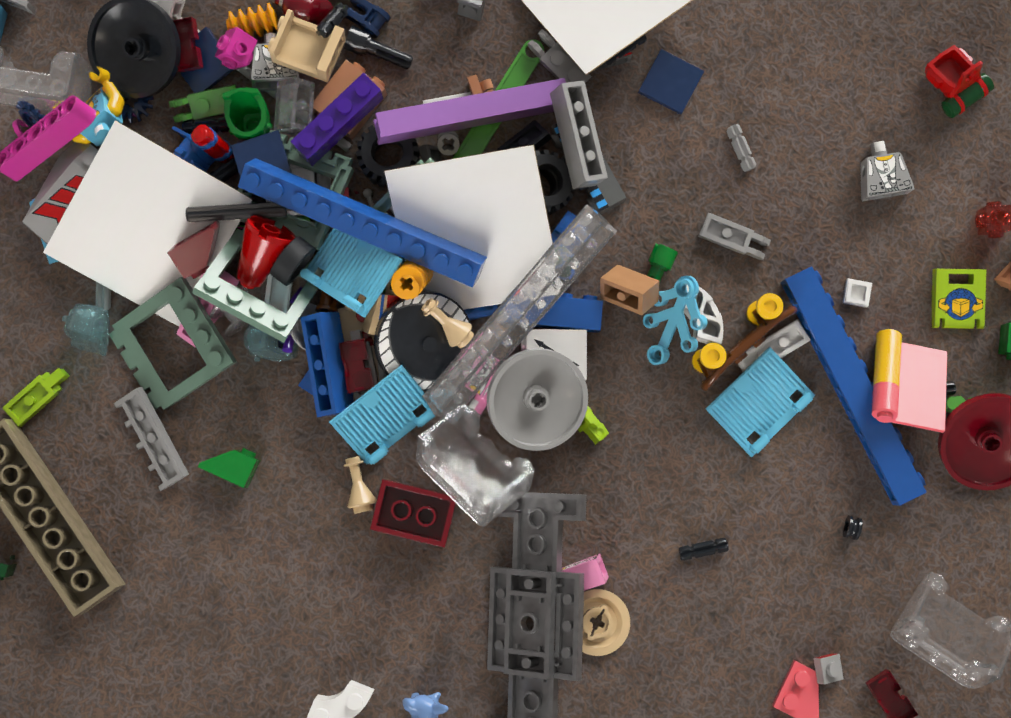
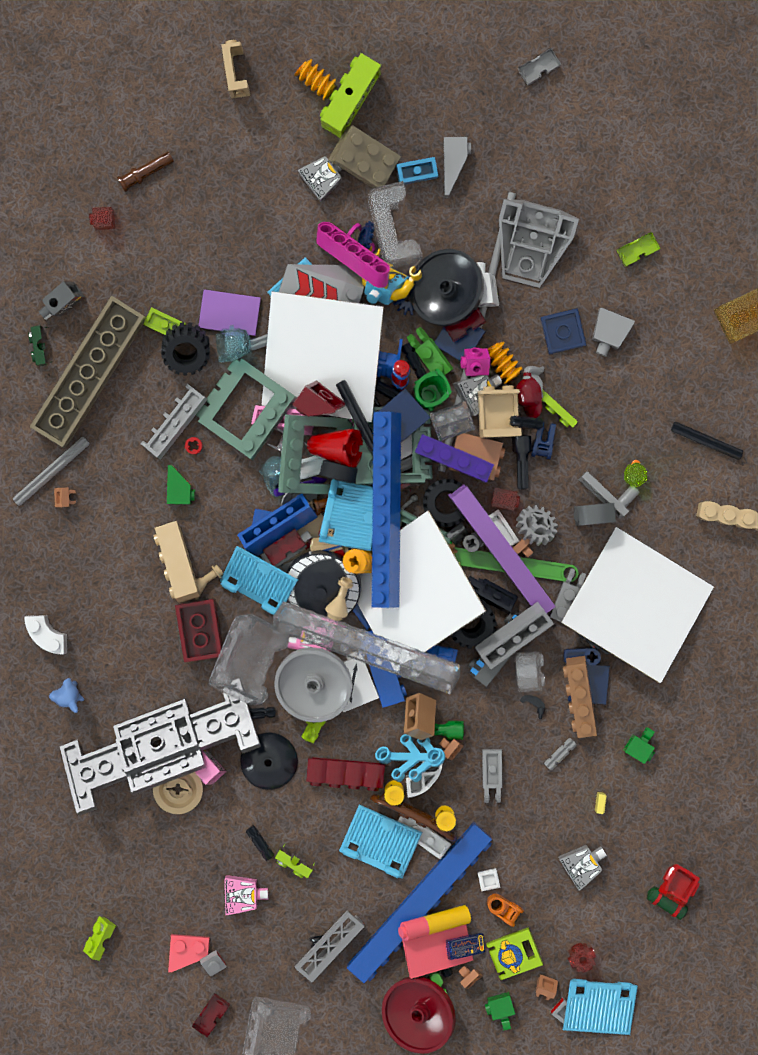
camera: 75 degrees right, 5 degrees up
none -> light grey axle [13,437,89,506]
none -> nougat tile [54,487,76,507]
none -> tan brick [154,521,201,603]
none -> black tyre [161,322,210,376]
none -> red bush [185,437,203,454]
none -> medium lavender tile [199,290,261,336]
none -> torso [225,875,268,915]
none -> black dish [240,732,298,790]
none -> black axle [249,707,276,719]
none -> lime piece [275,843,315,878]
none -> light grey fence [295,910,365,982]
none -> dark red brick [306,757,385,791]
none -> nougat tile [439,738,464,761]
none -> clear blue tile [446,933,485,960]
none -> nougat tile [459,966,482,989]
none -> orange piece [487,894,524,927]
none -> clear red brick [491,488,520,511]
none -> clear brick [514,649,545,692]
none -> light grey gear [516,505,558,546]
none -> black piece [520,695,545,719]
none -> dark blue piece [563,647,601,666]
none -> medium nougat brick [563,656,597,738]
none -> light yellow tile [595,792,607,814]
none -> green brick [623,727,655,764]

